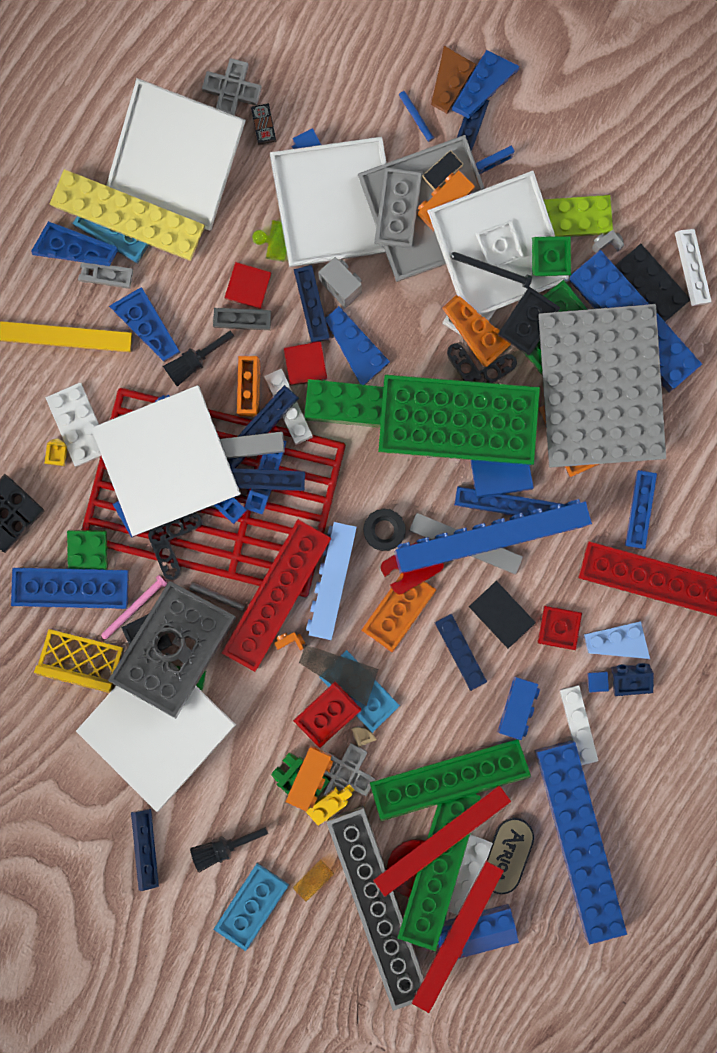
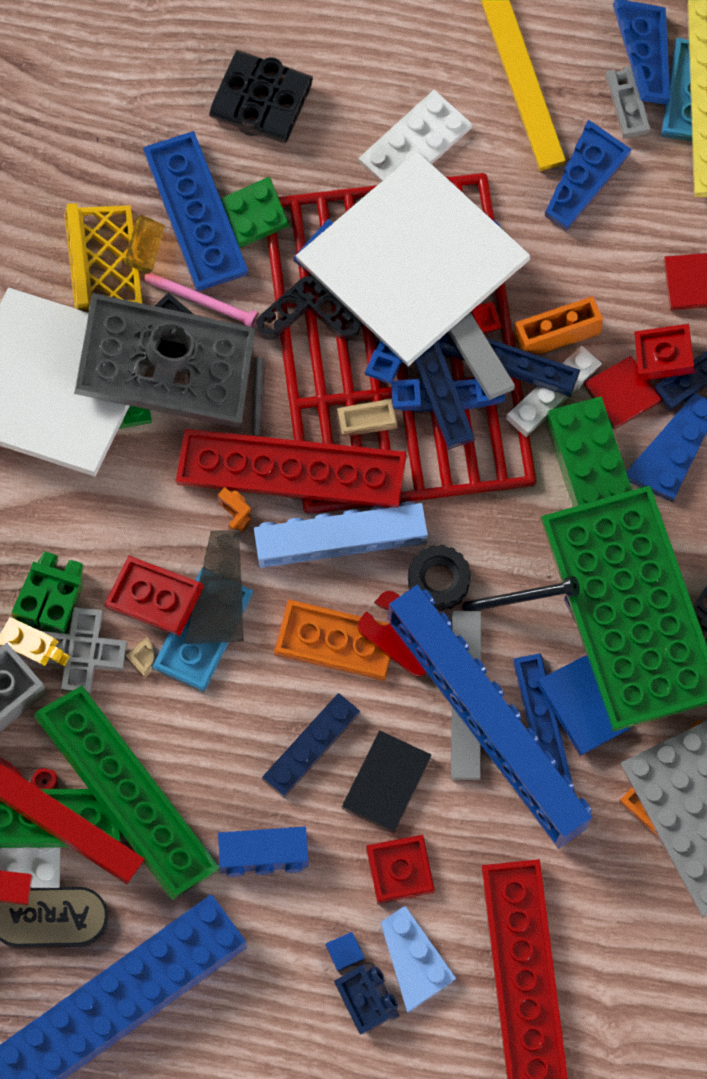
camera: 65 degrees right, 15 degrees down
yellow plate [44,438,67,466] -> none
black piece [163,330,235,387] -> none
dark grey plate [213,308,271,331] -> none
orange brick [285,746,334,812] -> none
white plate [560,685,598,765] -> none
blue plate [625,470,657,549] -> none
none -> red plate [30,768,59,789]
none -> clear yellow plate [124,214,165,274]
none -> tan tile [337,399,397,437]
none -> black bar [462,576,580,611]
none -> red plate [470,302,502,334]
none -> red plate [634,324,695,381]

